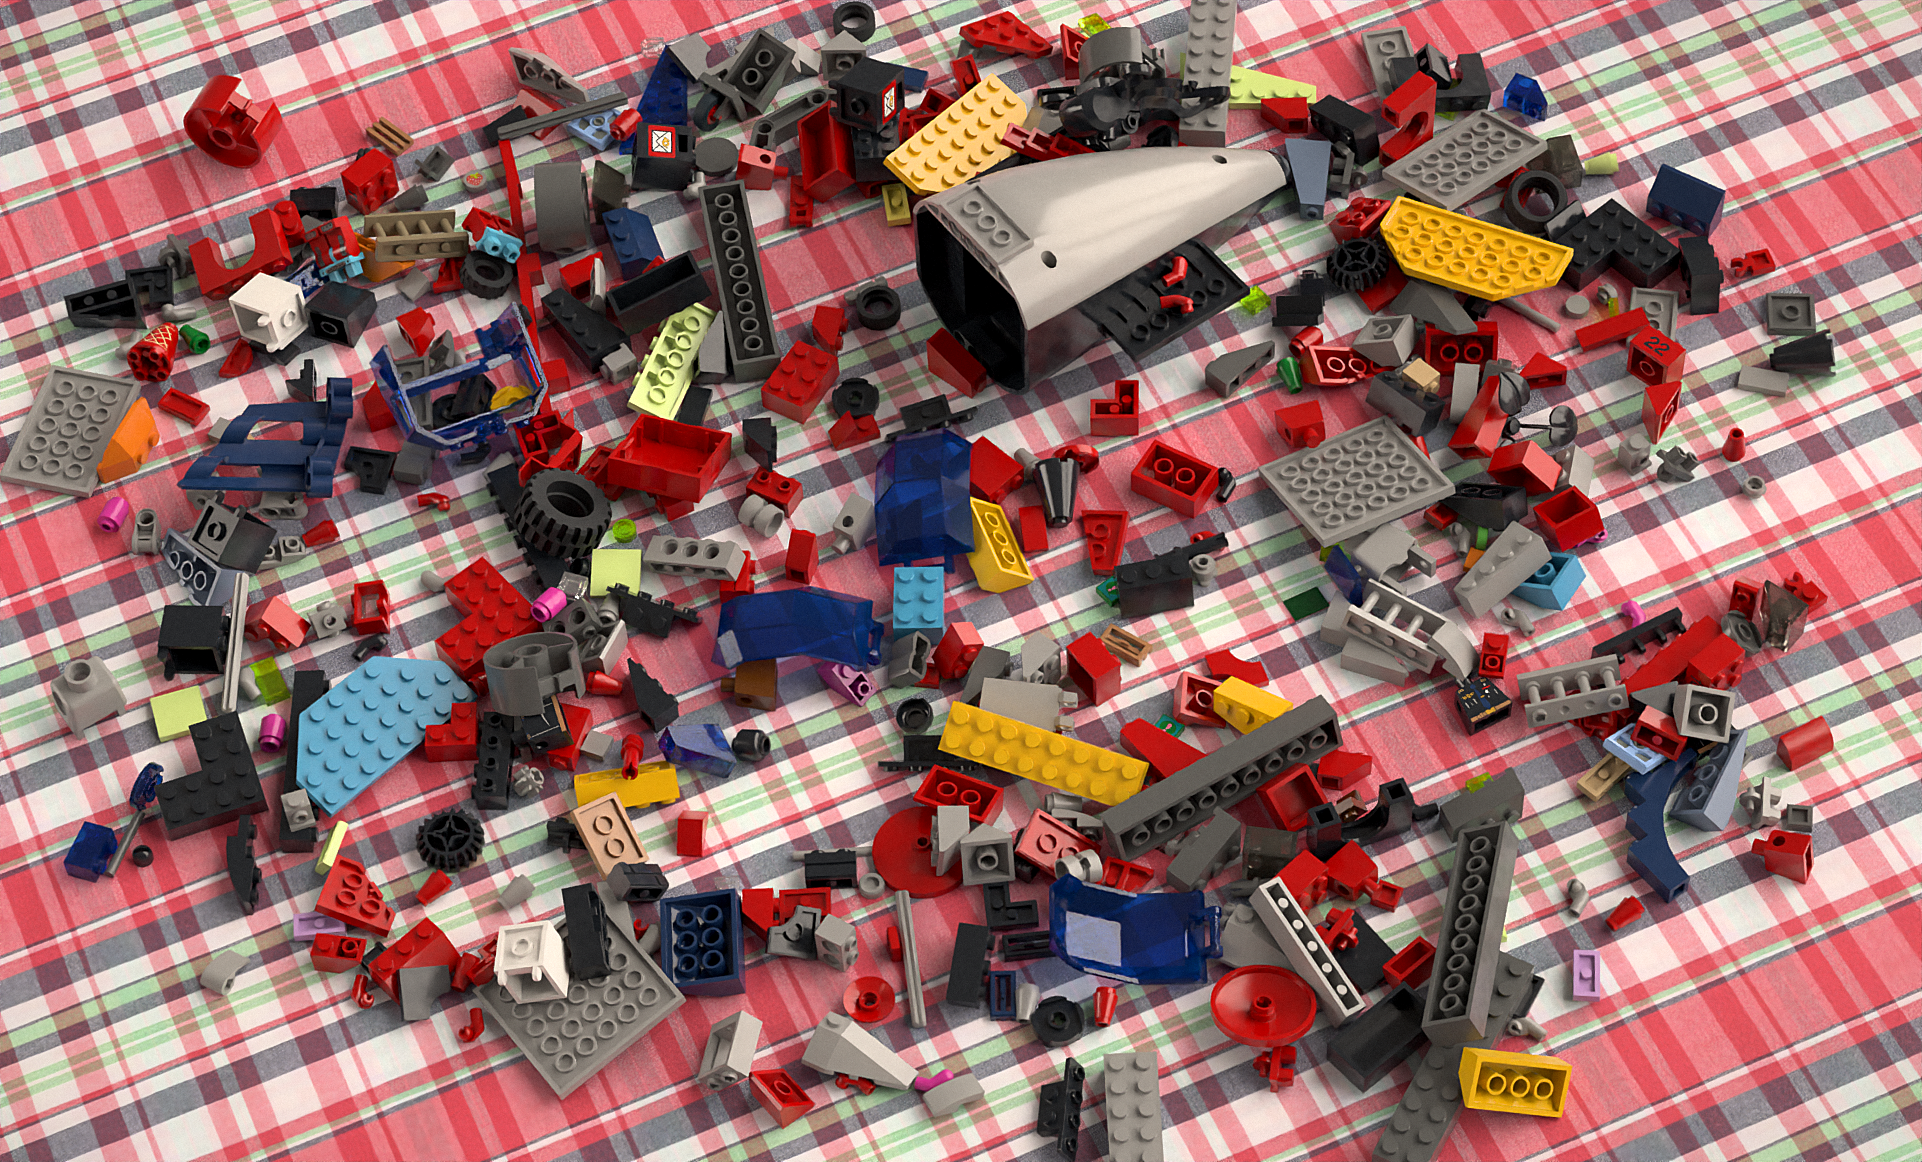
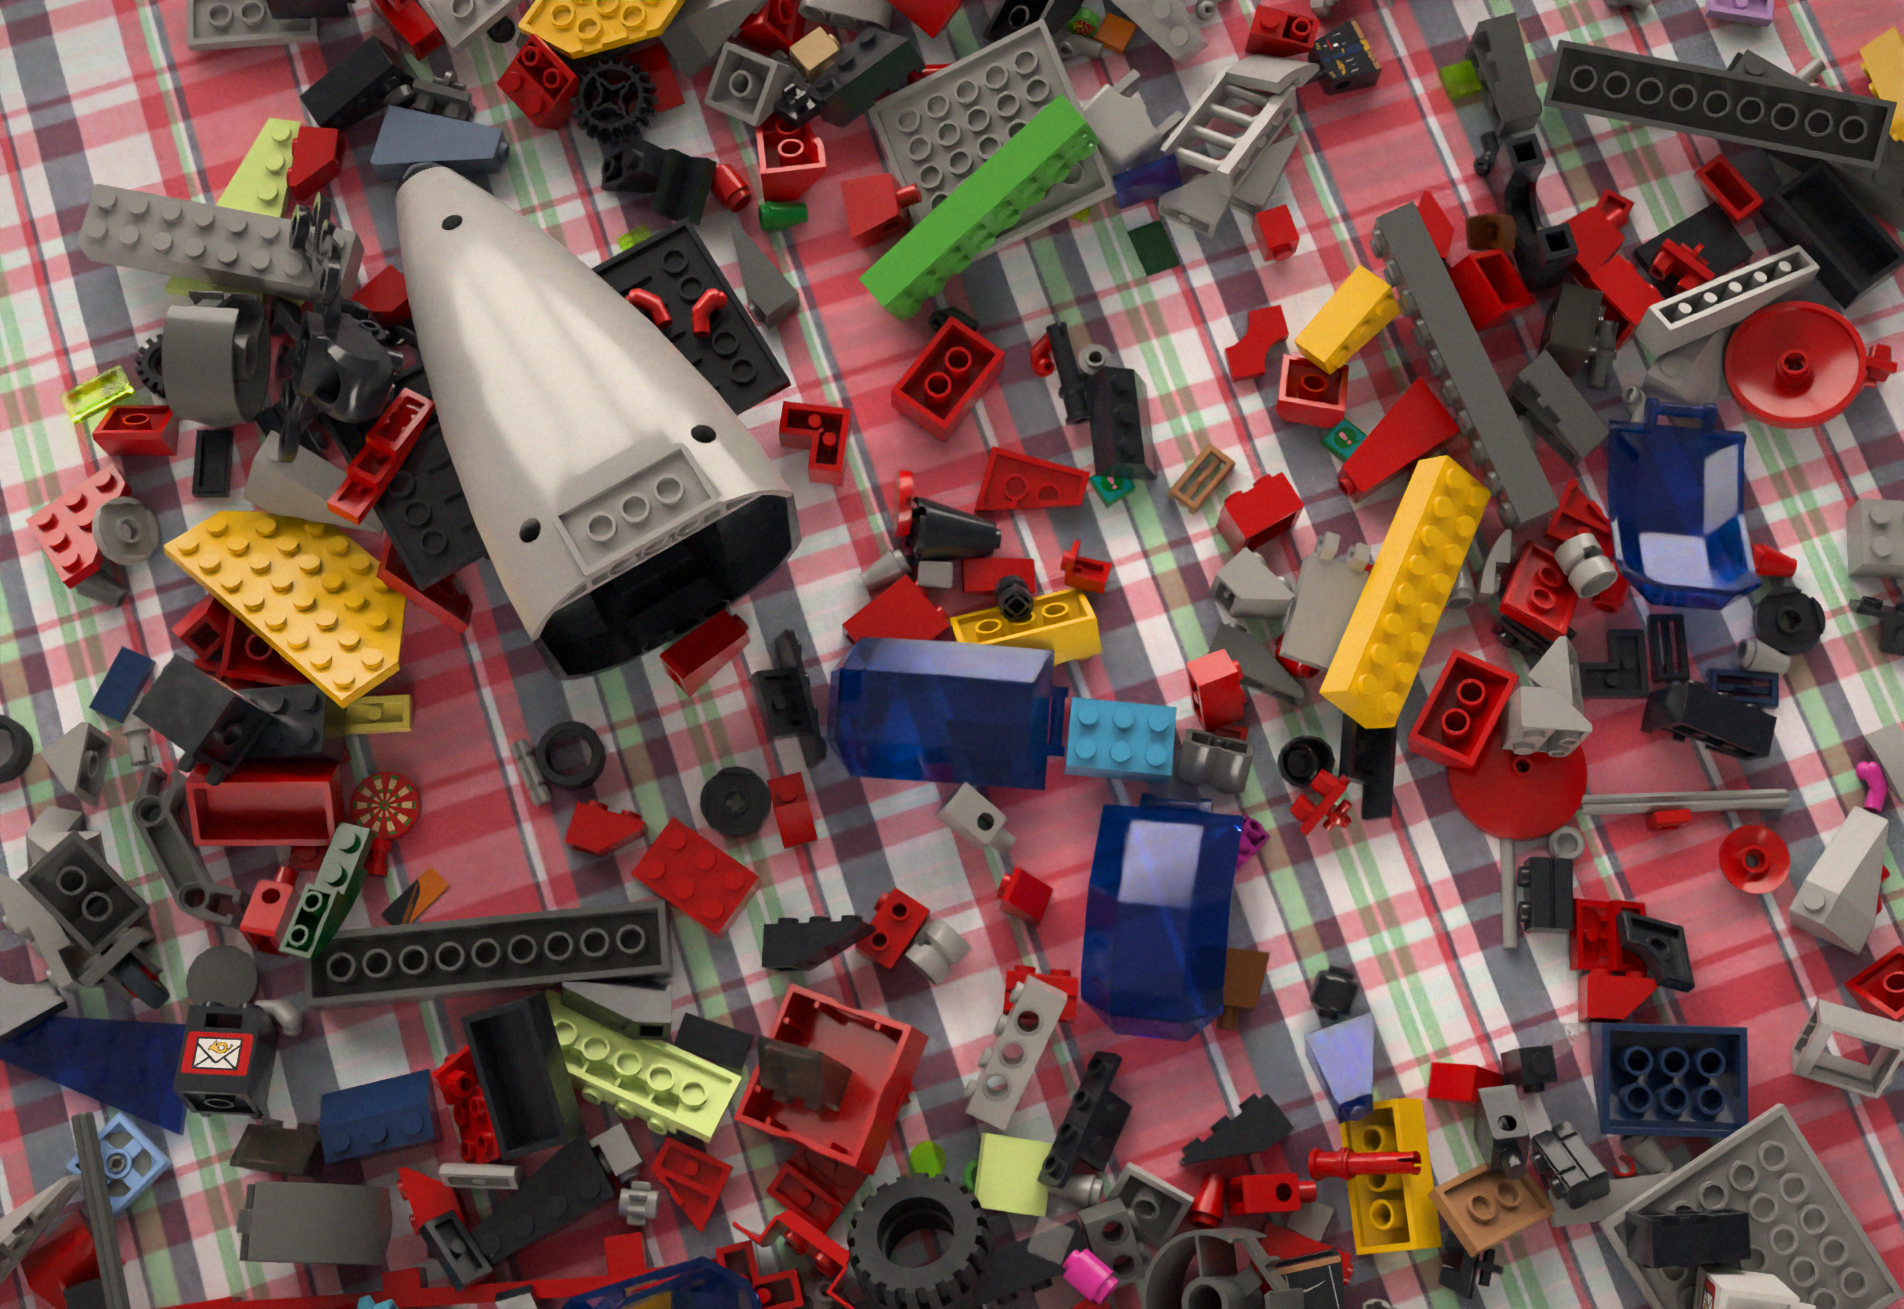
camera: 90 degrees left, 20 degrees up
black plate [570,558,592,582] -> none
red brick [609,108,642,141] -> none
light grey brick [815,913,859,973] -> none
red slope [949,54,981,97] -> none
none -> light grey tile [92,496,159,566]
none -> dark green slope [279,821,376,961]
none -> red tile [350,771,422,841]
none -> sticker [382,867,449,926]
none -> black tile [418,1209,493,1292]
none -> light grey gear [619,1181,660,1227]
none -> red wing [651,1136,734,1233]
none -> clear smoke slope [757,1035,852,1114]
none -> black tile [773,83,820,129]
none -> bright green brick [859,93,1100,322]
none -> light grey slope [918,561,953,588]
none -> black wheel [994,575,1034,621]
none -> red bracket [1060,540,1112,594]
none -> red torso [1225,1173,1317,1217]
none -> red brick [1251,204,1300,262]
none -> red hips [1289,769,1352,836]
none -> black torso [1473,1084,1530,1179]
none -> black brick [1500,1045,1558,1094]

